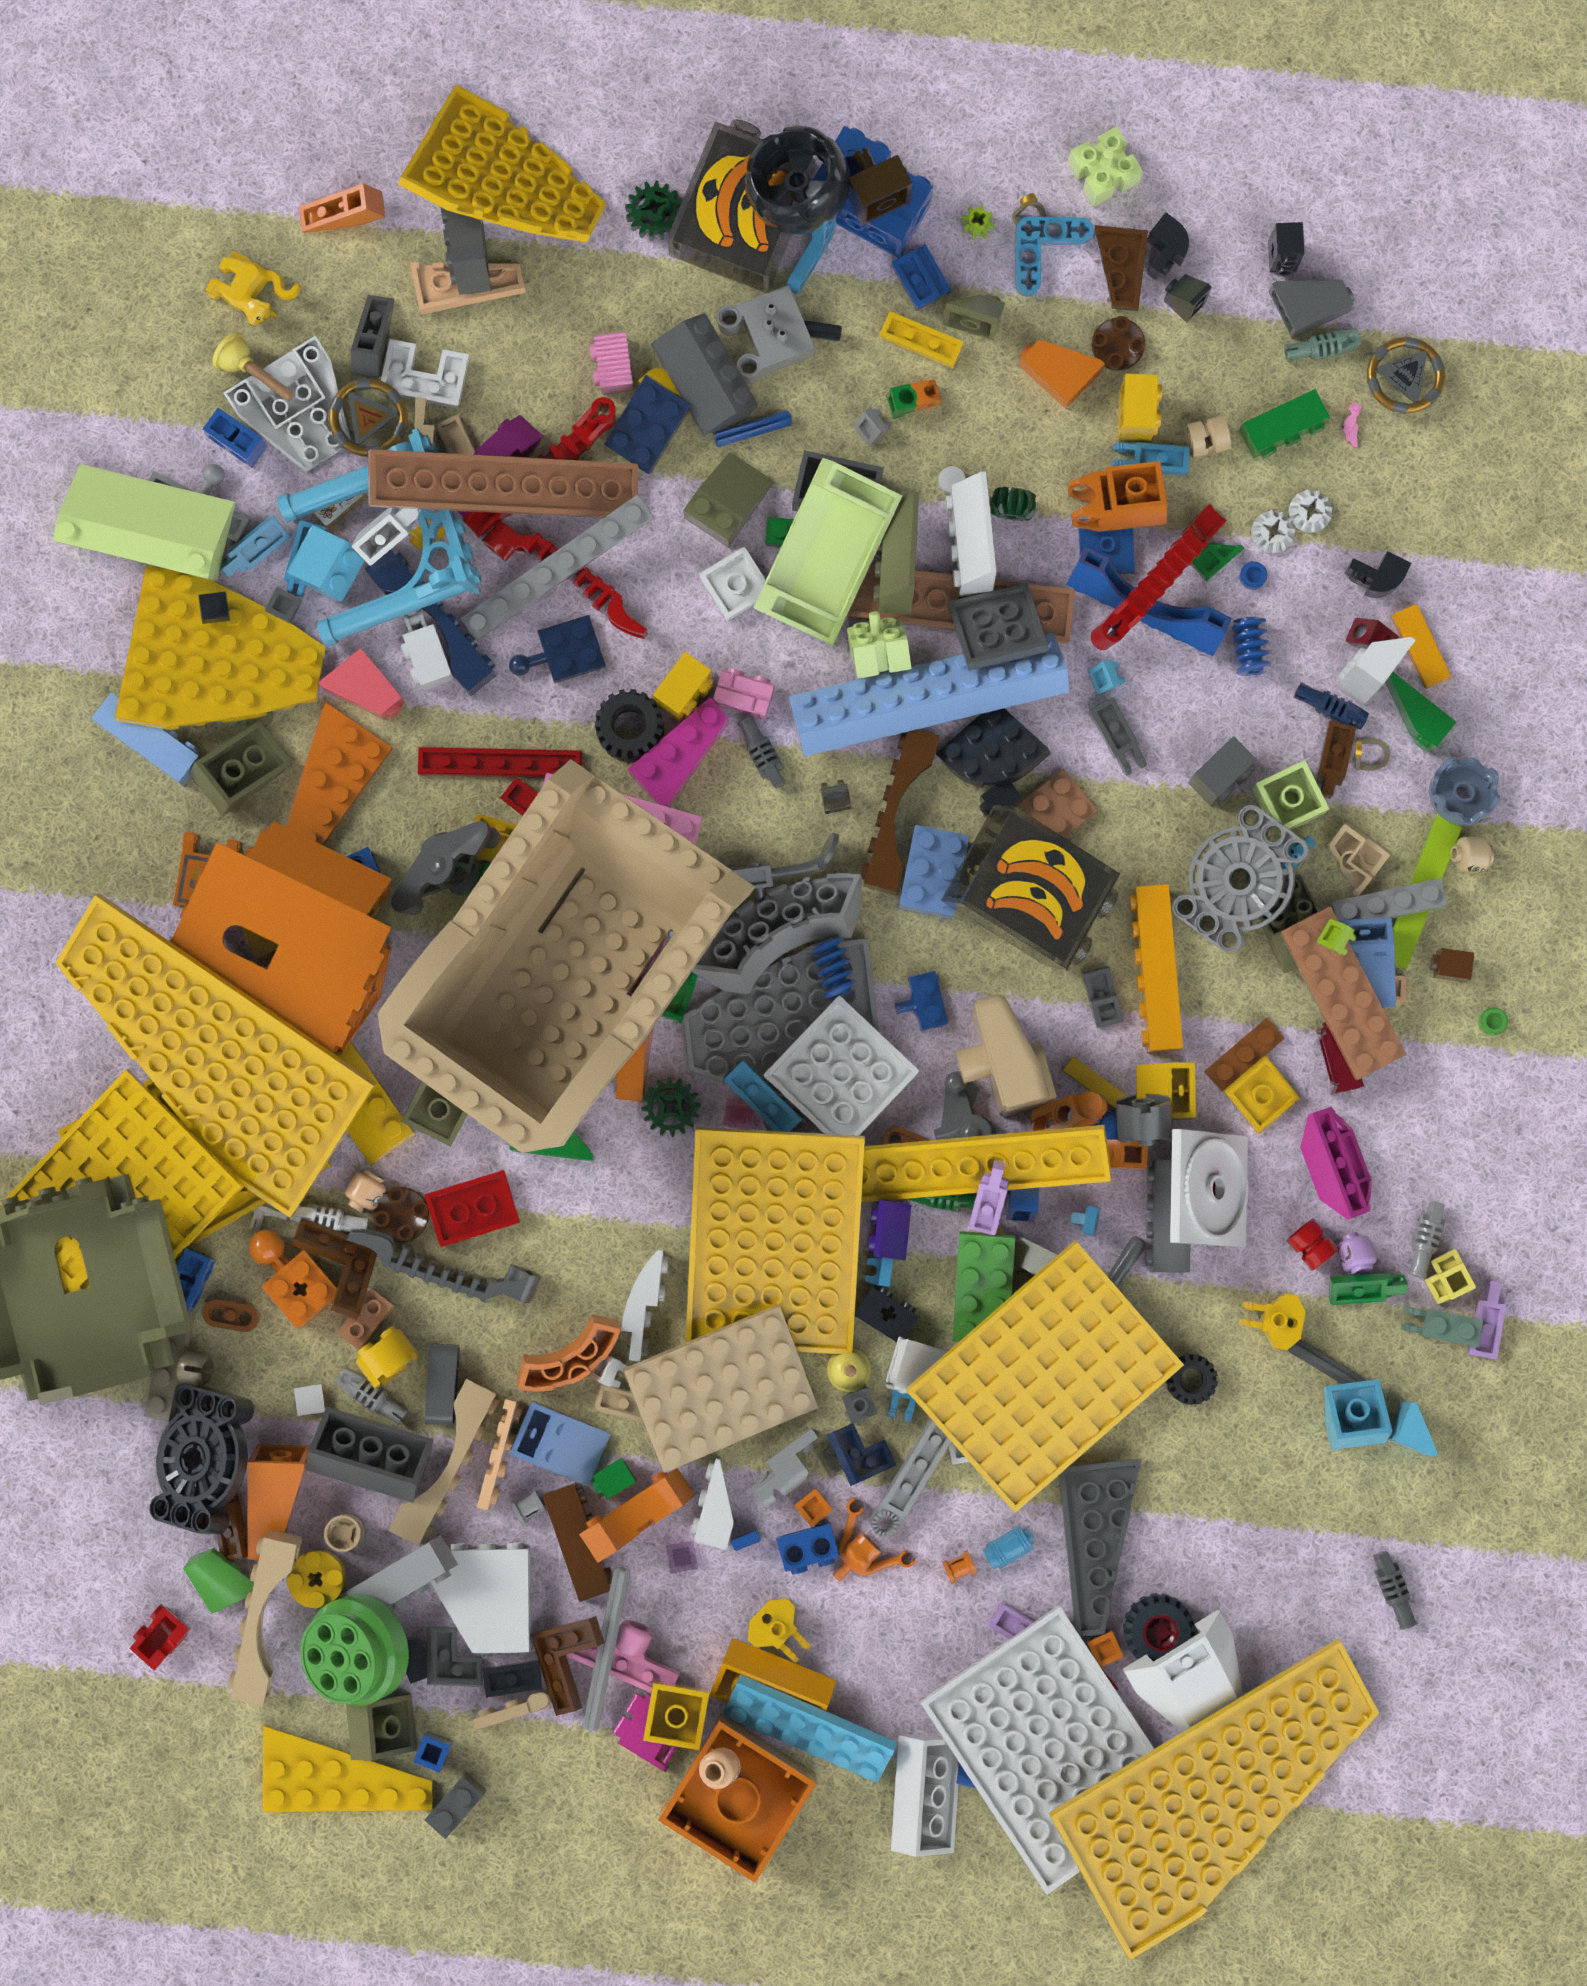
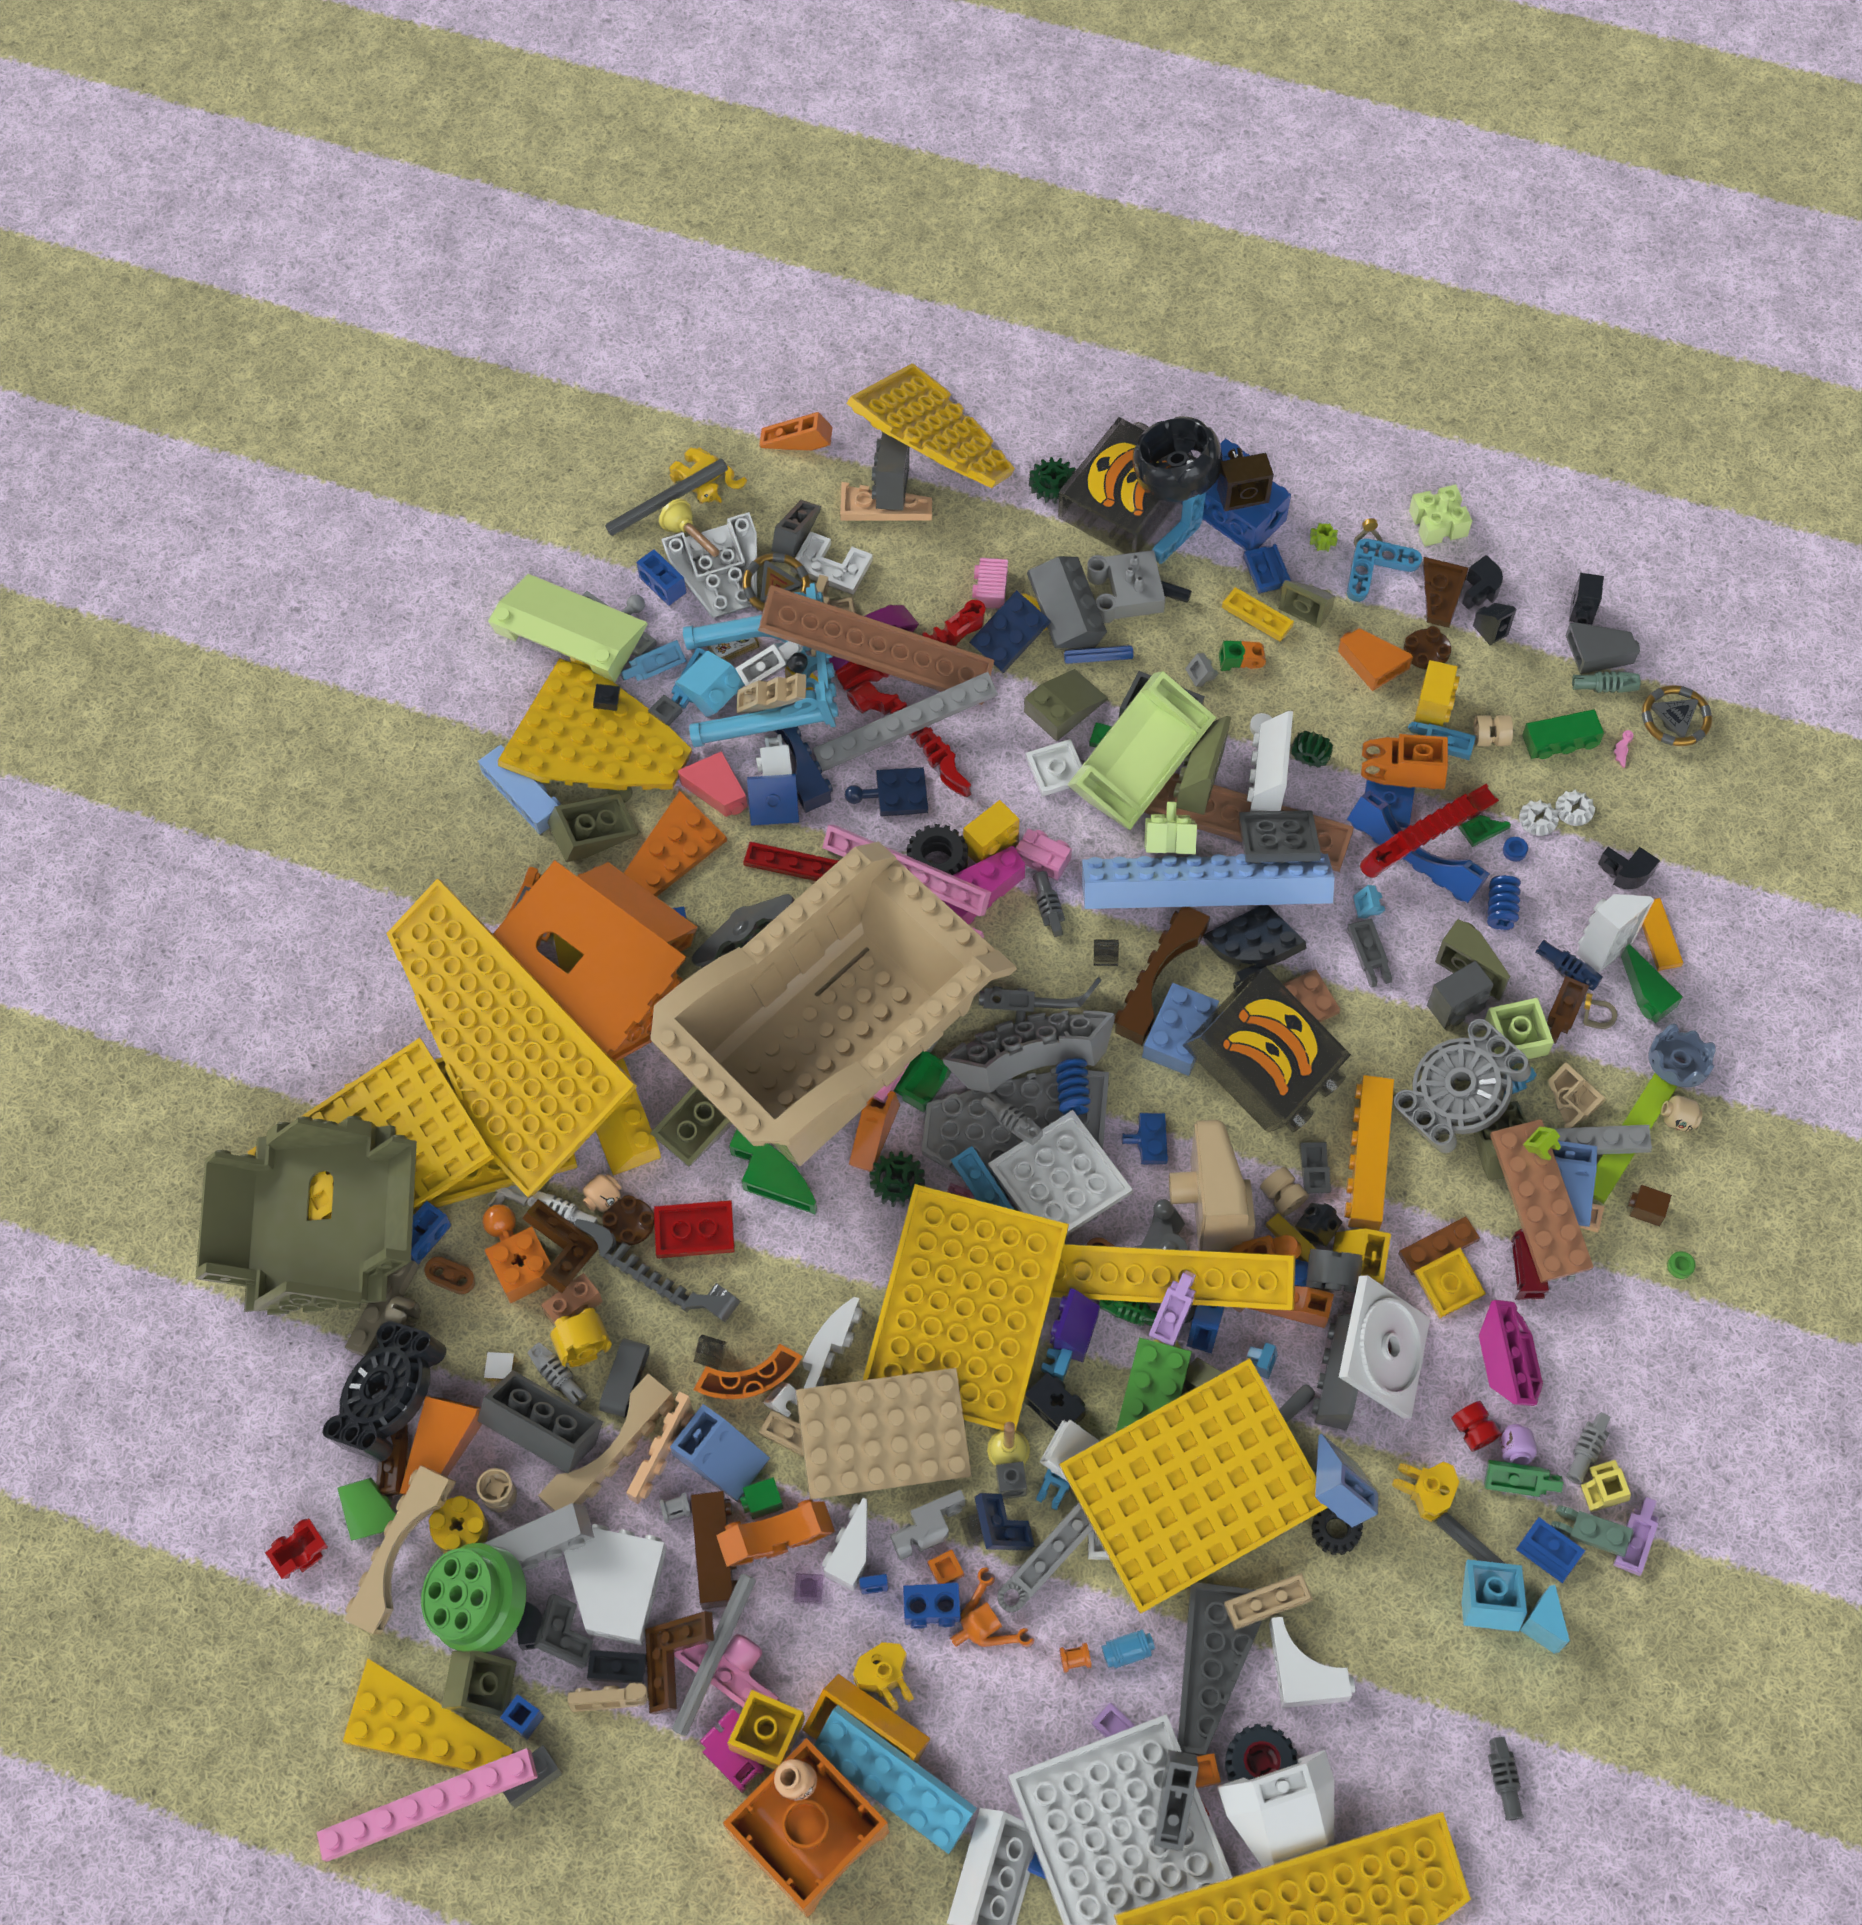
camera: 15 degrees right, 20 degrees down
none -> bright pink plate [317,1748,538,1862]
none -> dark grey axle [605,459,728,536]
none -> clear smoke tile [693,1334,727,1369]
none -> tan slope [737,673,806,714]
none -> blue plate [747,774,799,826]
none -> black hinge [787,652,808,674]
none -> bright pink plate [822,825,991,916]
none -> light grey hinge [981,1093,1043,1145]
none -> dark grey slope [1154,1750,1198,1851]
none -> tan tile [1224,1573,1313,1630]
none -> tan wheel [1260,1167,1309,1216]
none -> white arch [1269,1617,1355,1708]
none -> black brick [1295,1202,1343,1246]
none -> medium blue slope [1315,1434,1378,1527]
none -> olive slope [1435,919,1511,1001]
none -> blue plate [1516,1517,1586,1583]

